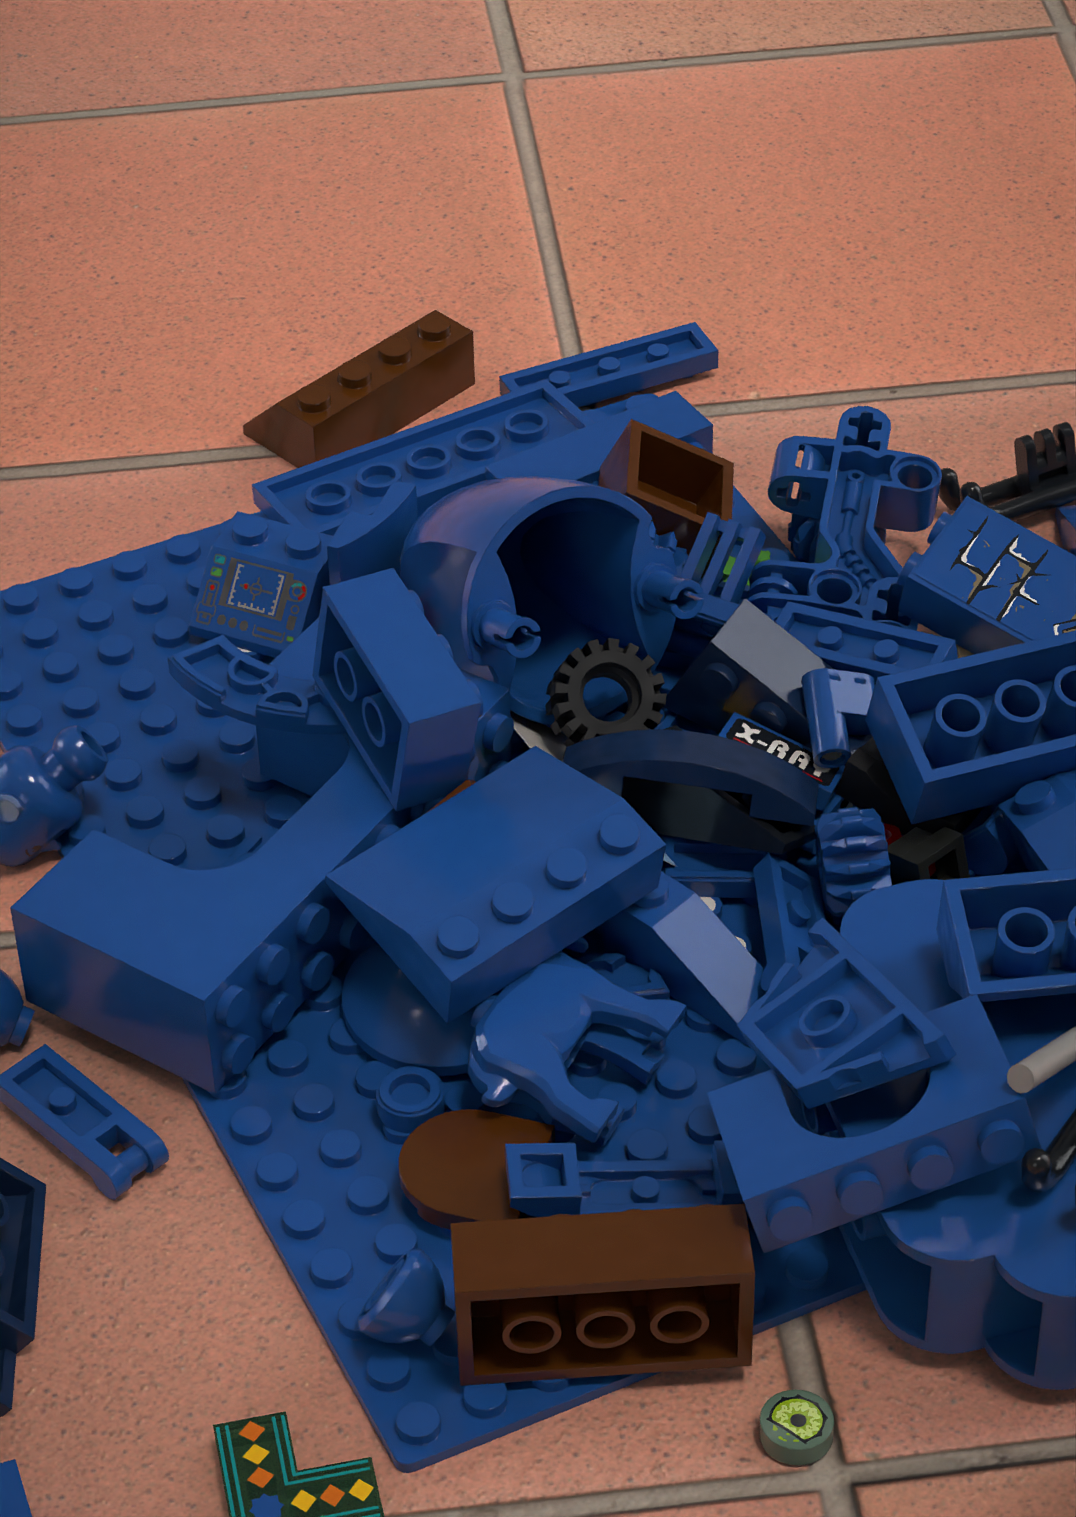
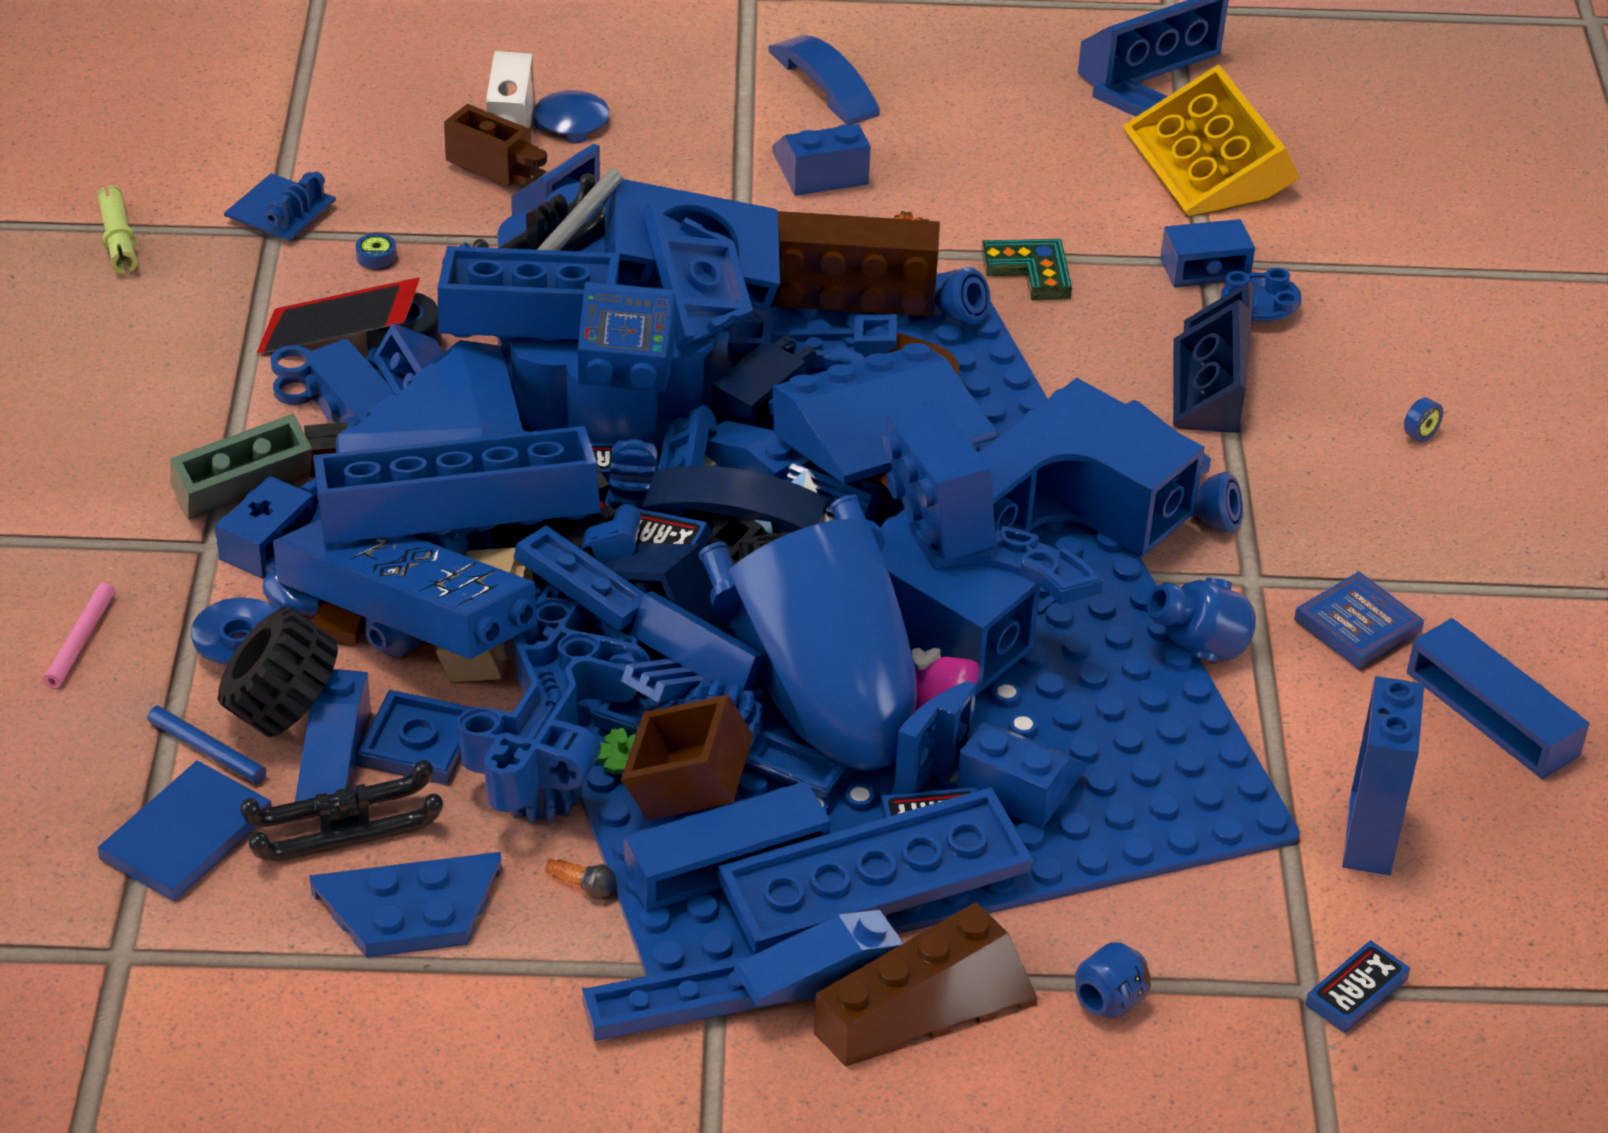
camera: 175 degrees left, 0 degrees up
none -> blue wing [309,852,502,958]
none -> piece [545,859,616,899]
none -> blue slope [578,282,674,392]
none -> dark blue hinge [711,335,818,428]
none -> blue slope [734,910,903,1007]
none -> blue head [1075,942,1151,1018]

